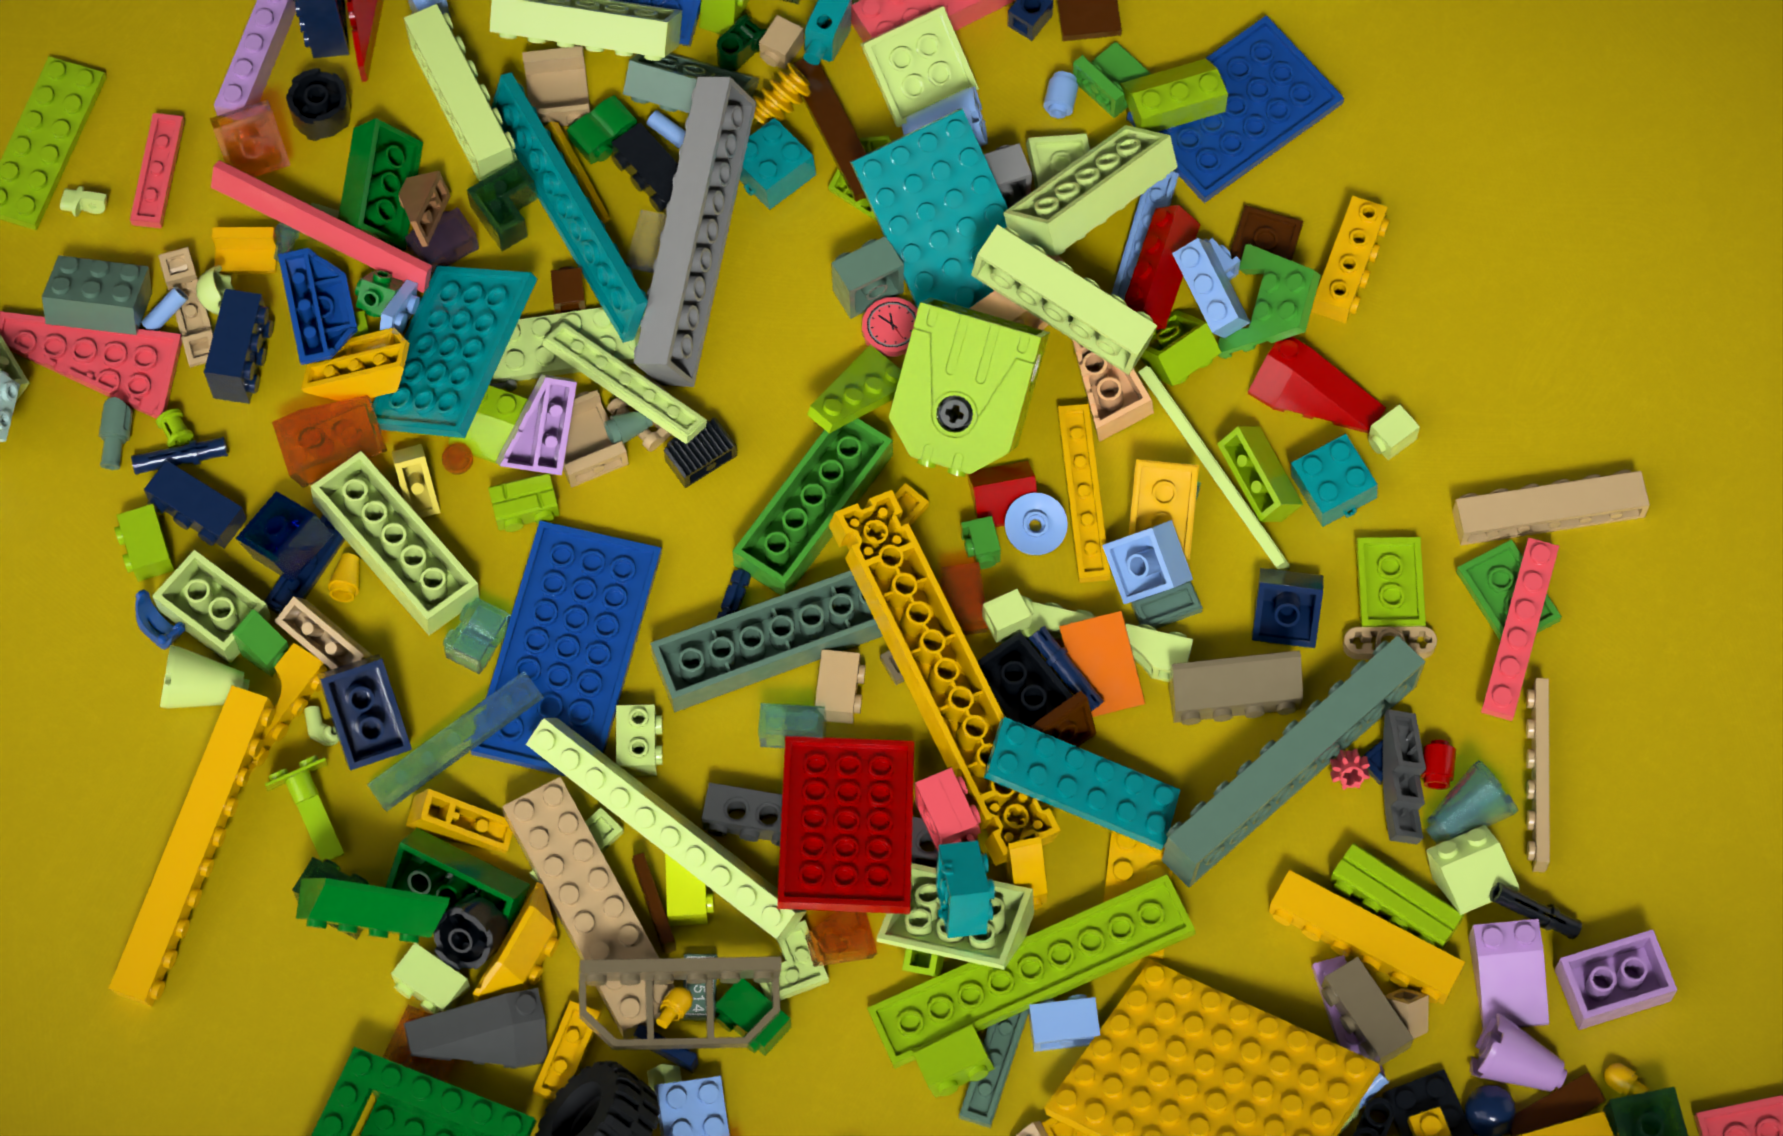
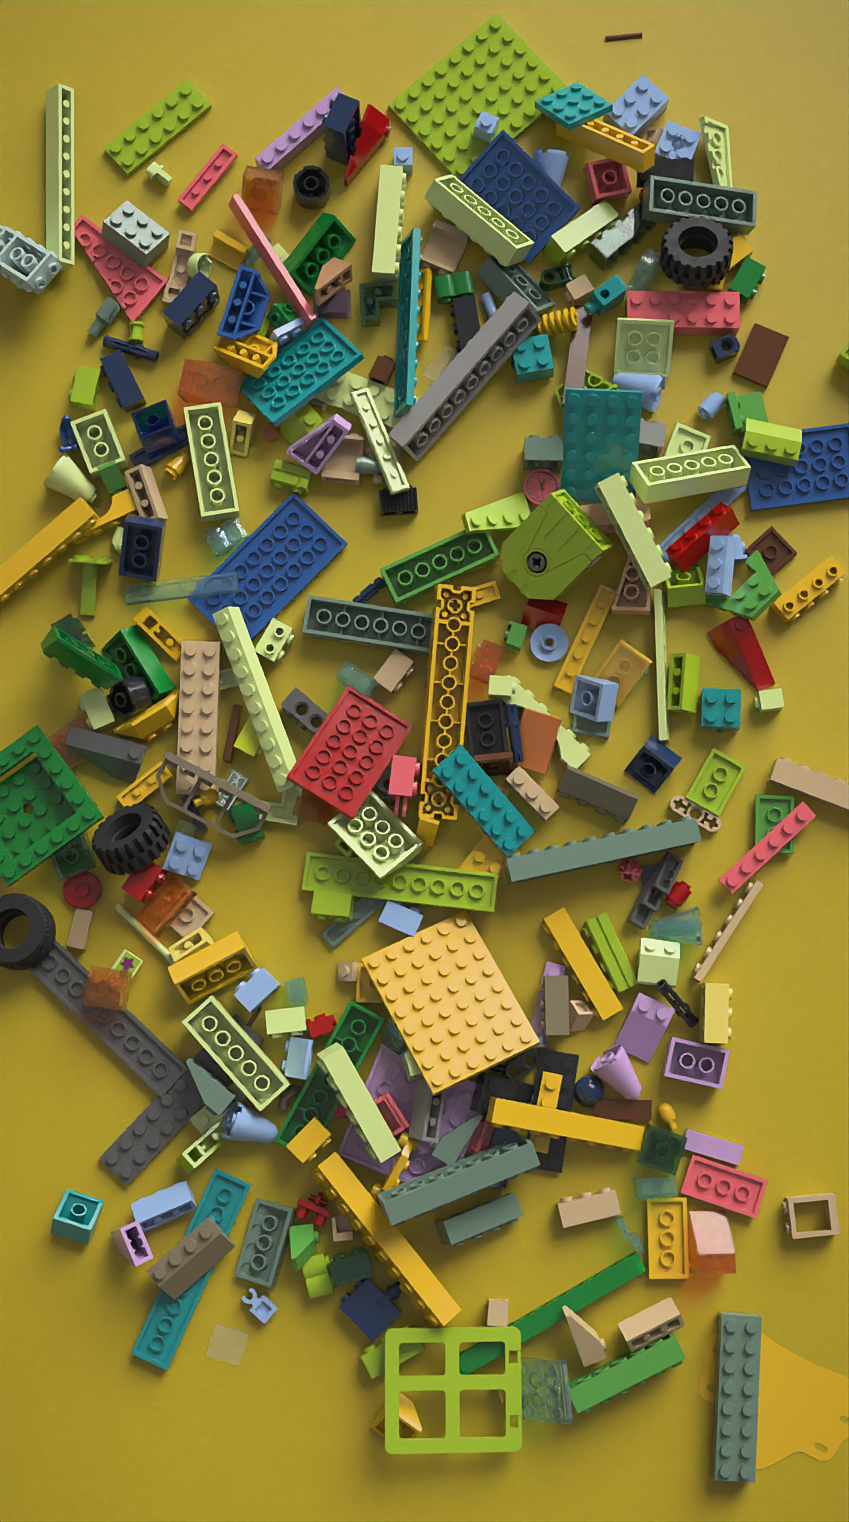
camera: 30 degrees right, 15 degrees up
light blue hinge [141,286,188,331] -> none
teal brick [936,840,995,938] -> none
none -> tan brick [504,766,559,823]
none -> lavender tile [681,1129,744,1165]
none -> light yellow brick [699,983,732,1044]

